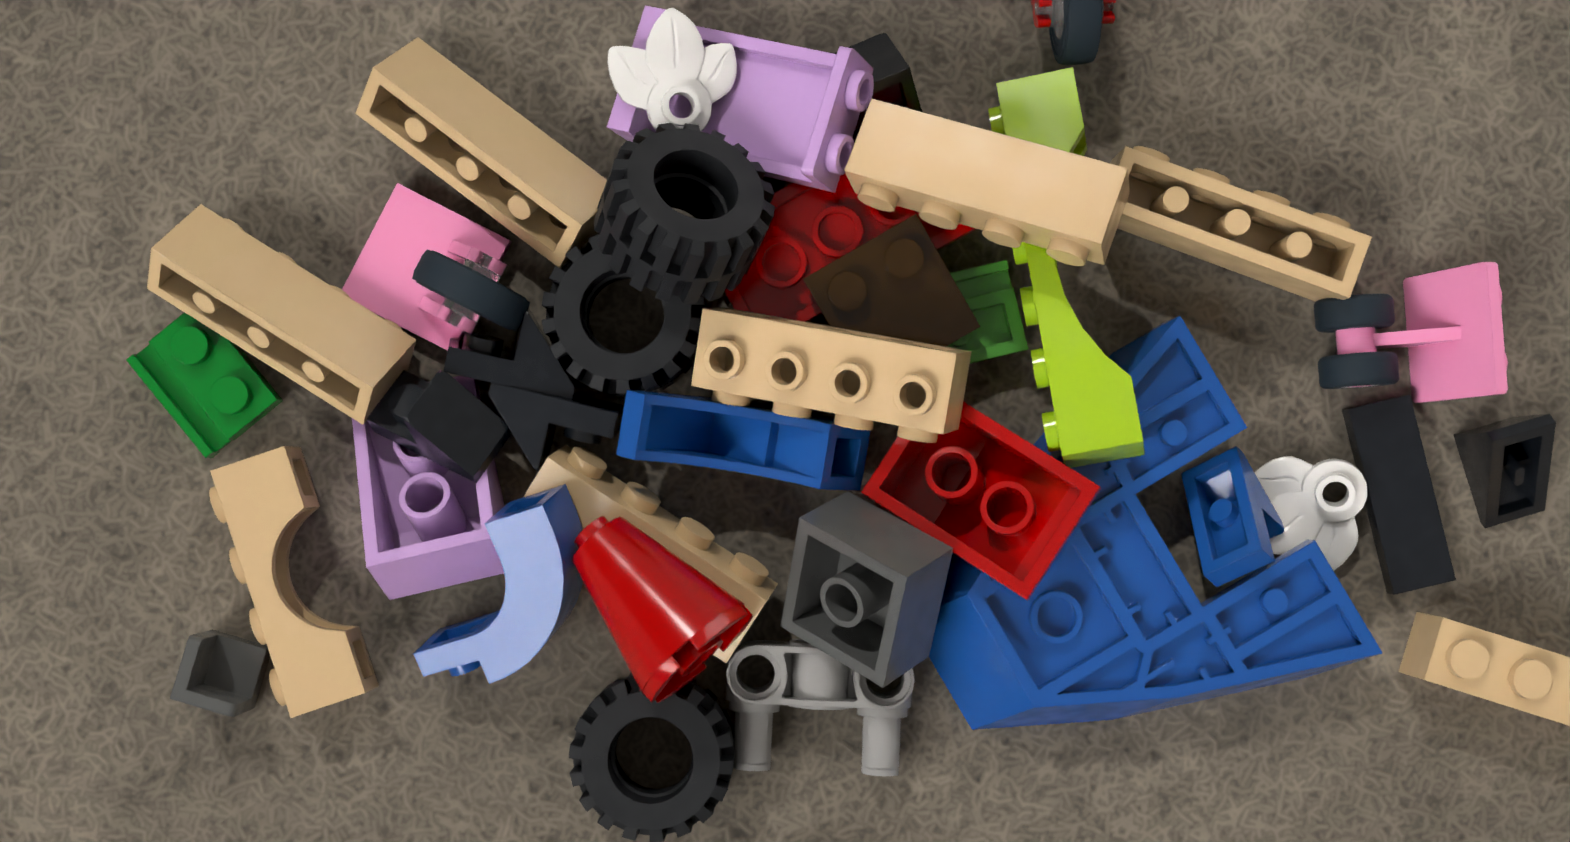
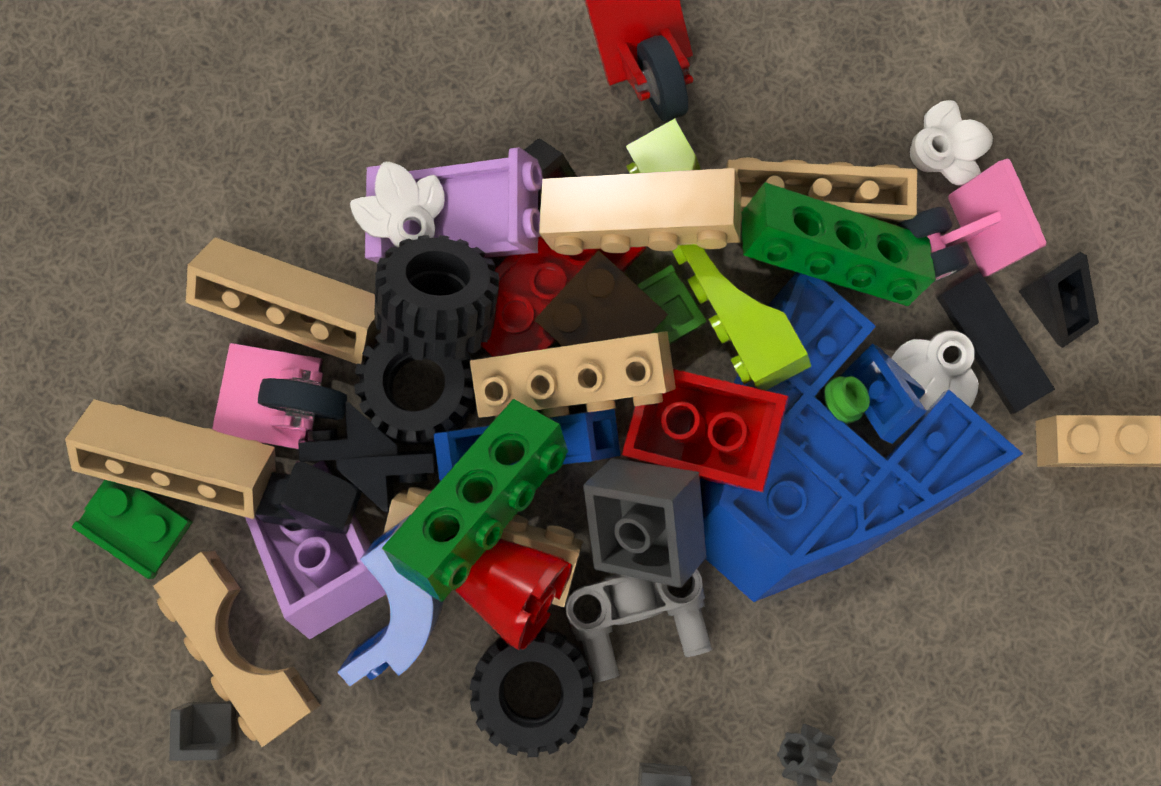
camera: 15 degrees left, 5 degrees down
none -> green brick [382,399,568,602]
none -> green brick [741,182,936,306]
none -> bright green plate [825,376,870,423]
none -> white plate [910,100,993,186]

